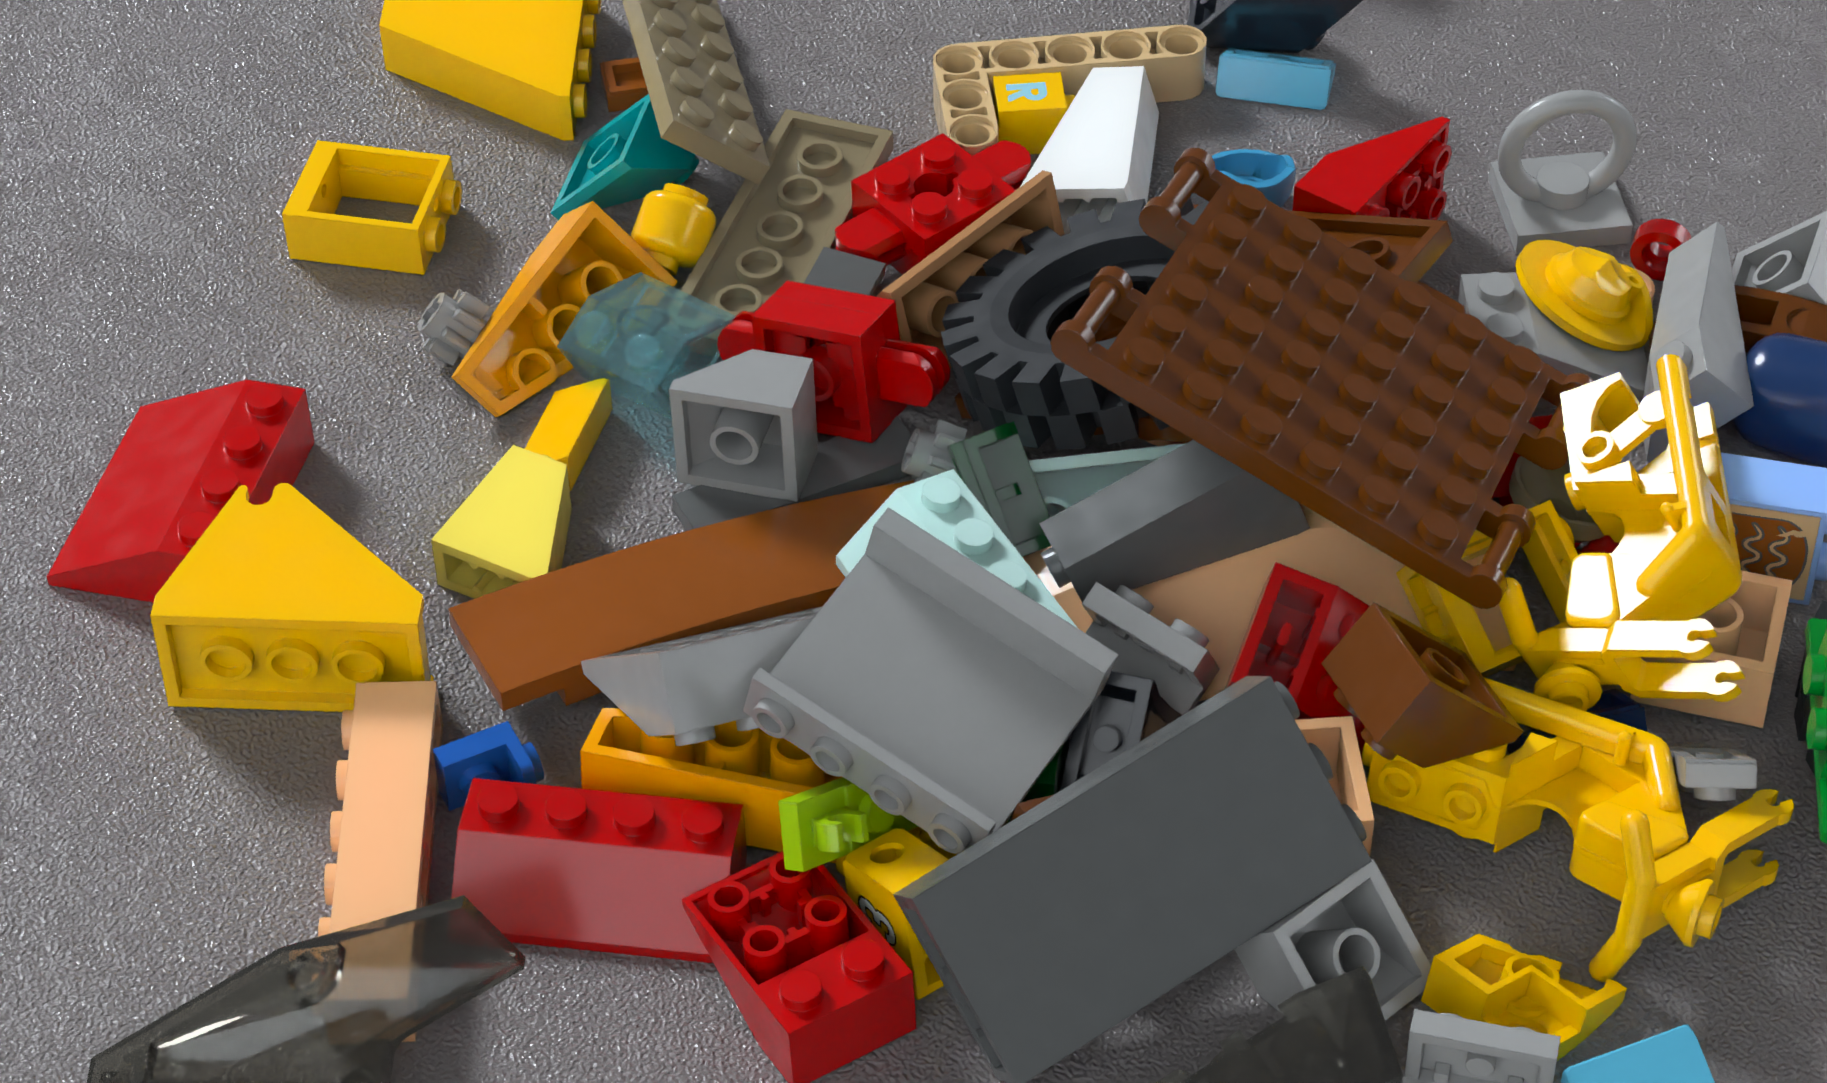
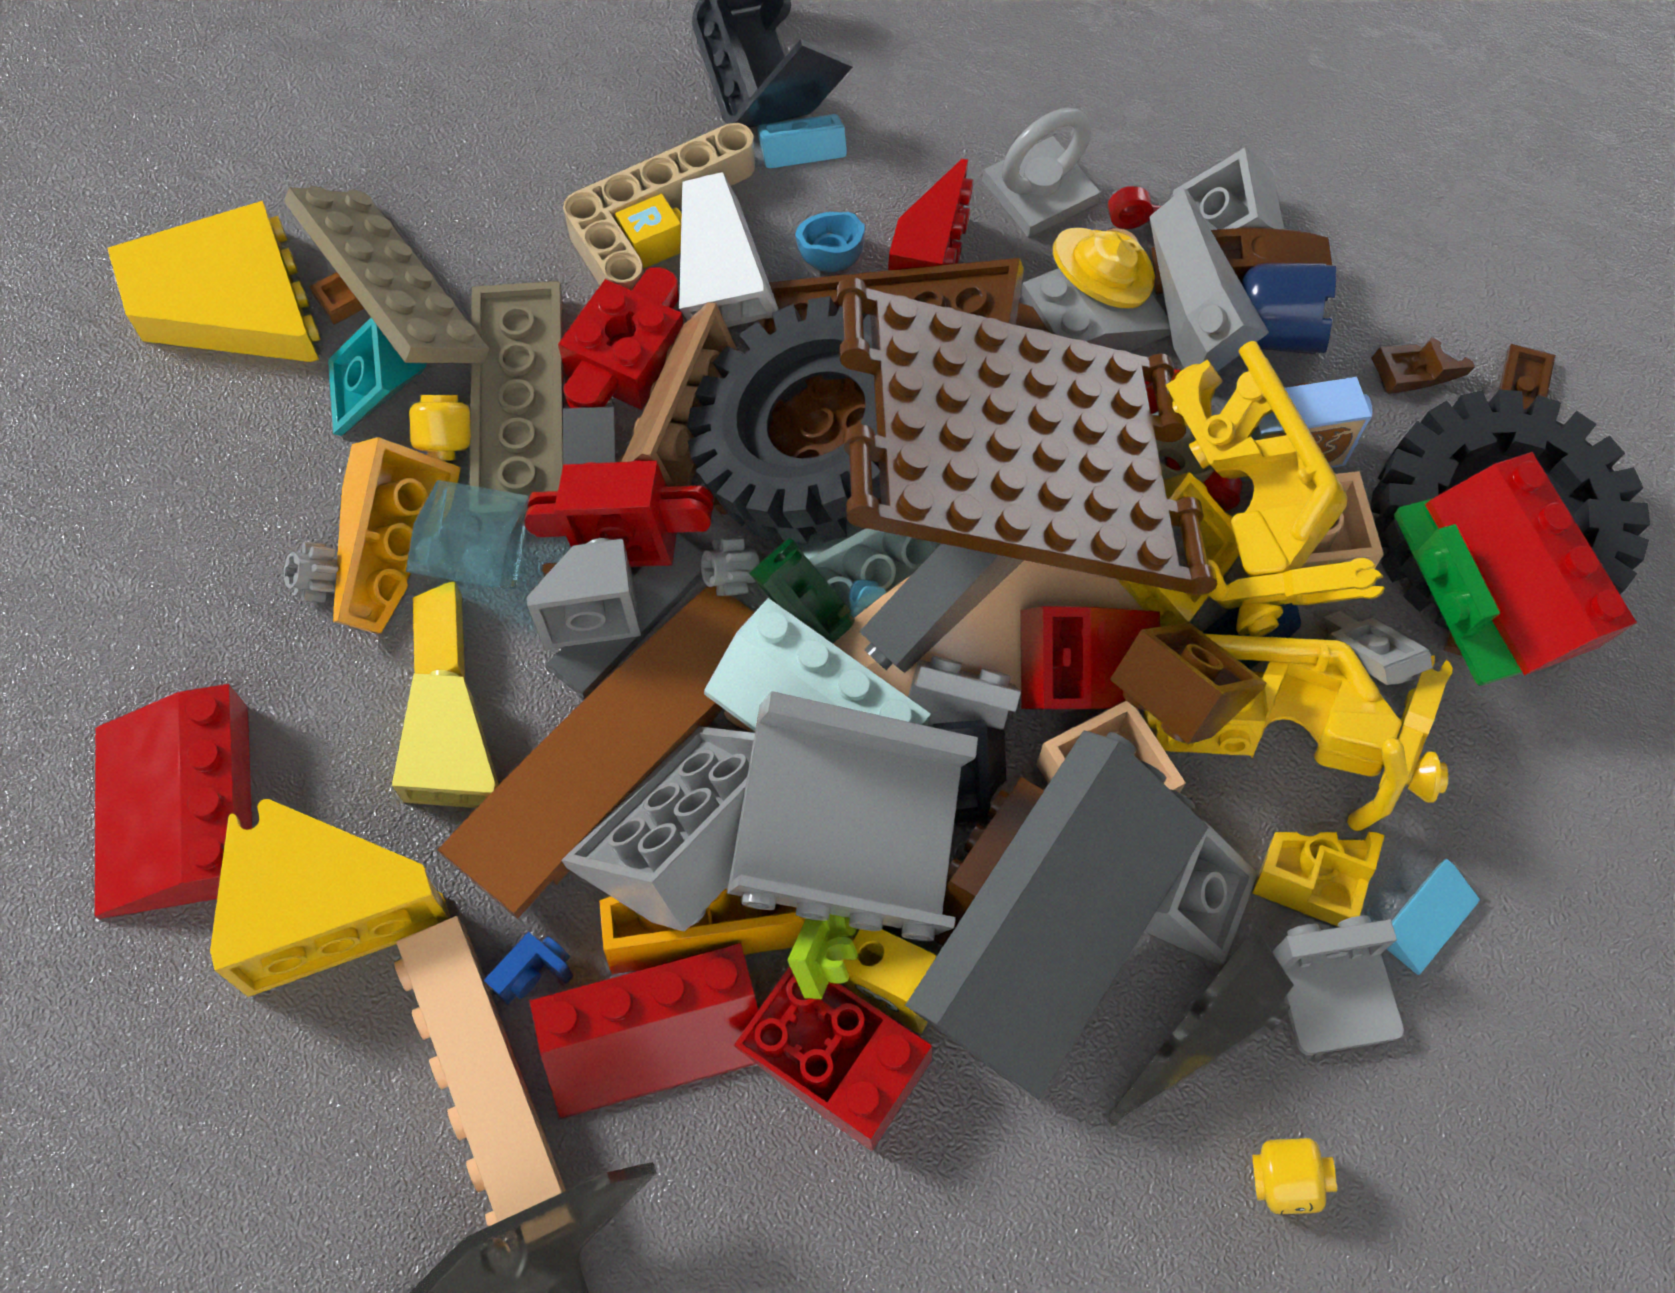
camera: 25 degrees left, 20 degrees up
yellow window [282,140,462,275] -> none

